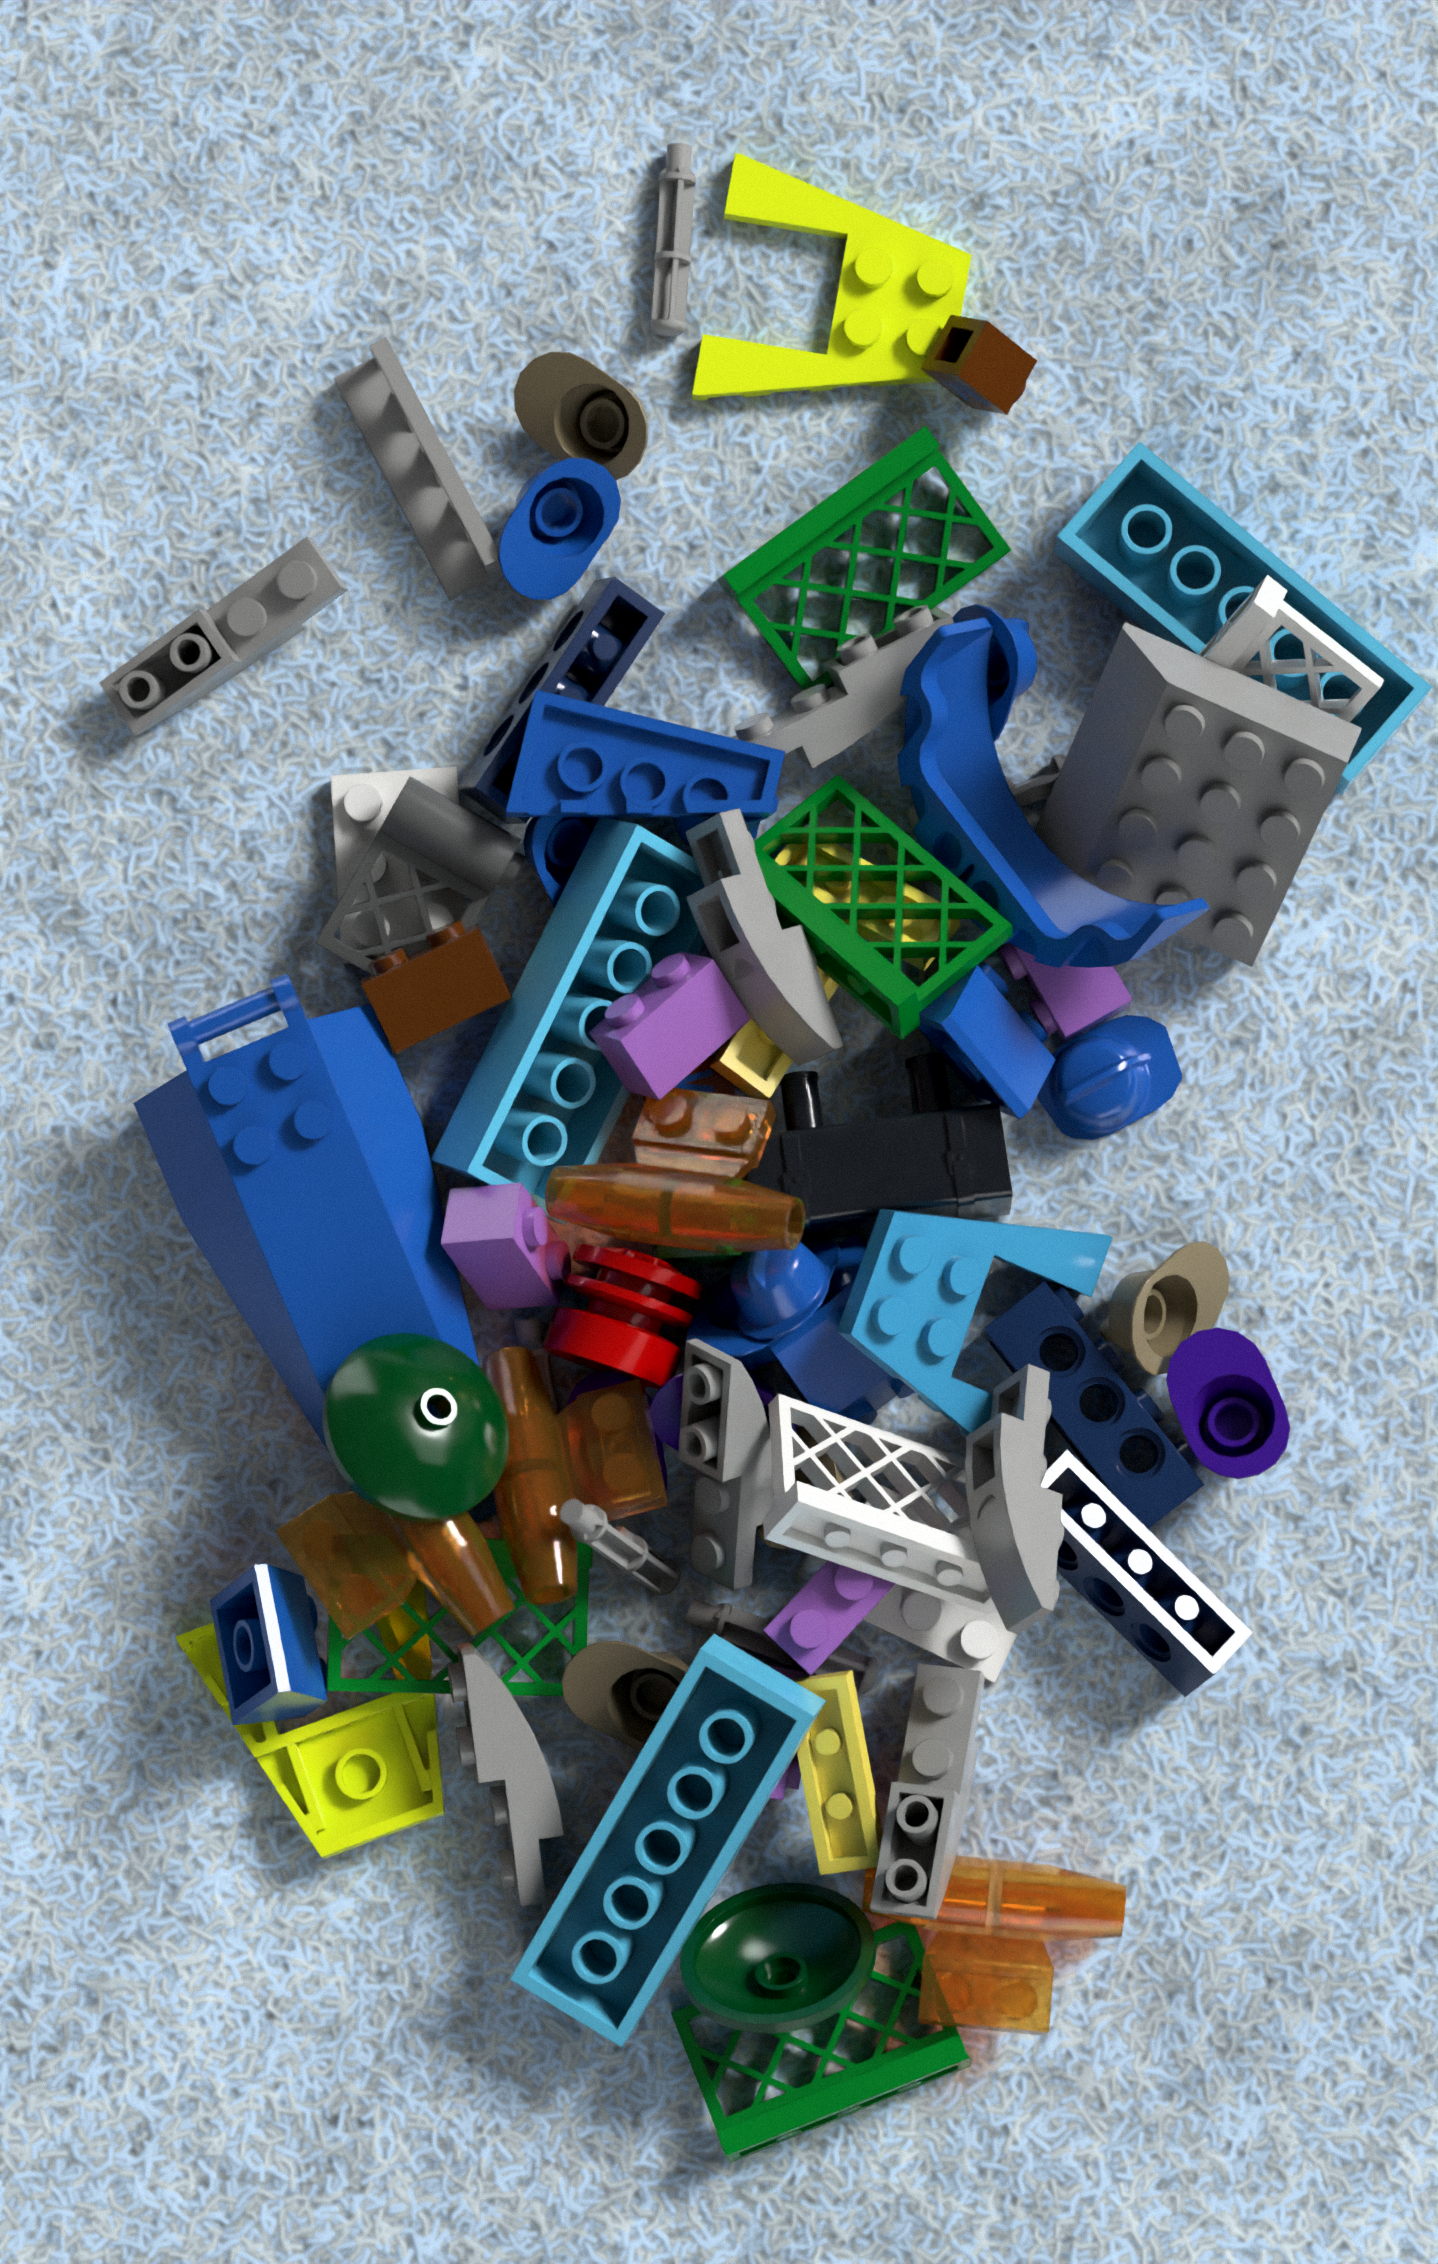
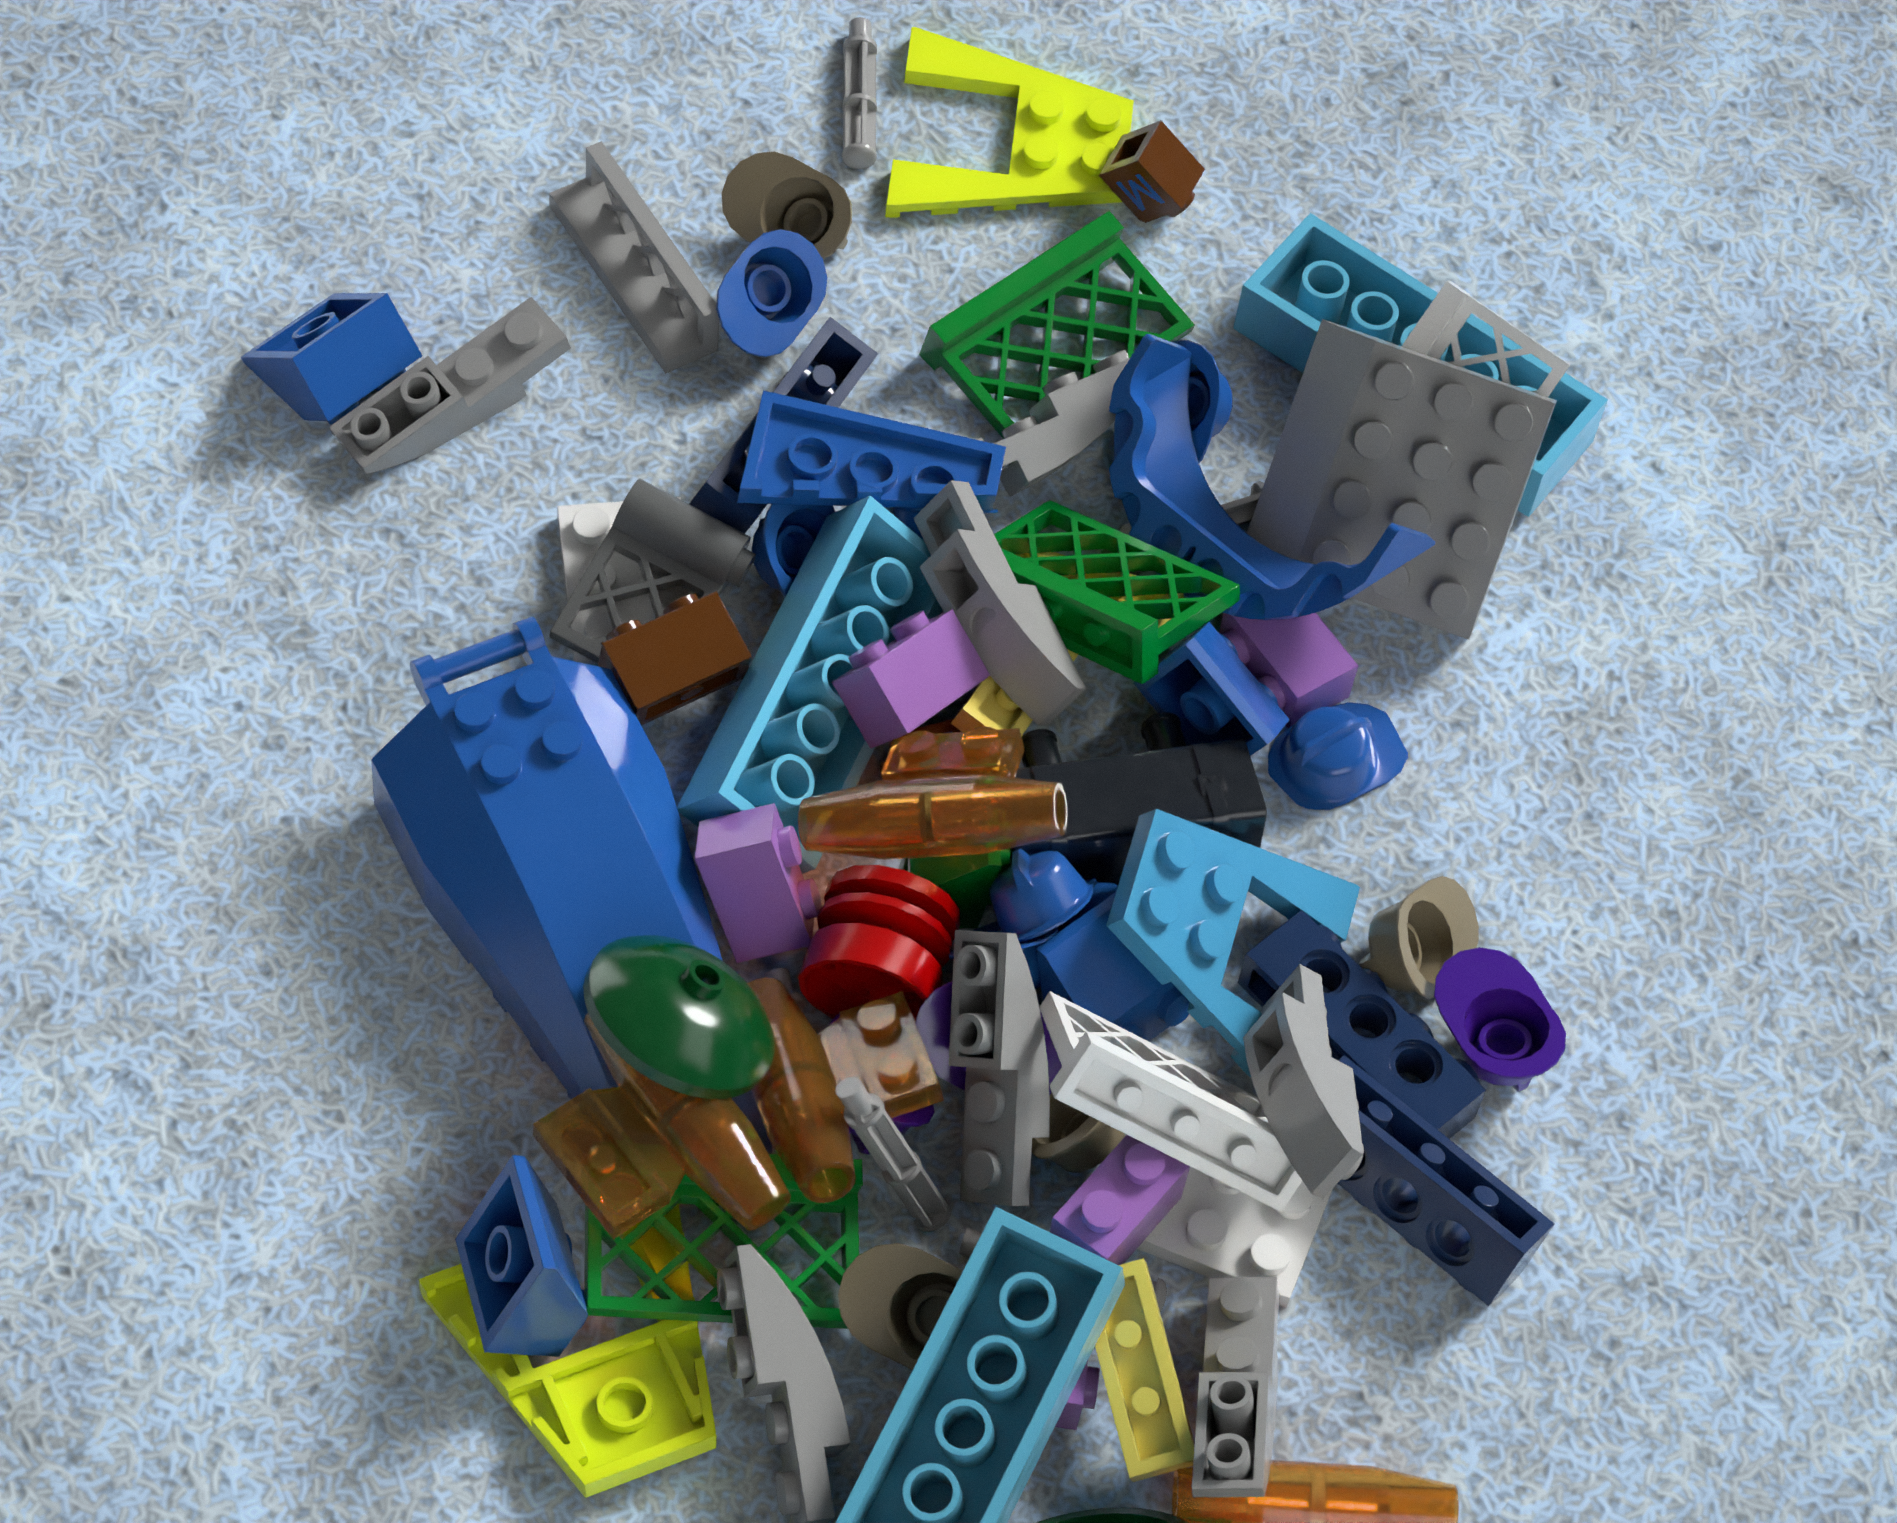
camera: 15 degrees left, 25 degrees down
none -> blue slope [241,293,423,425]

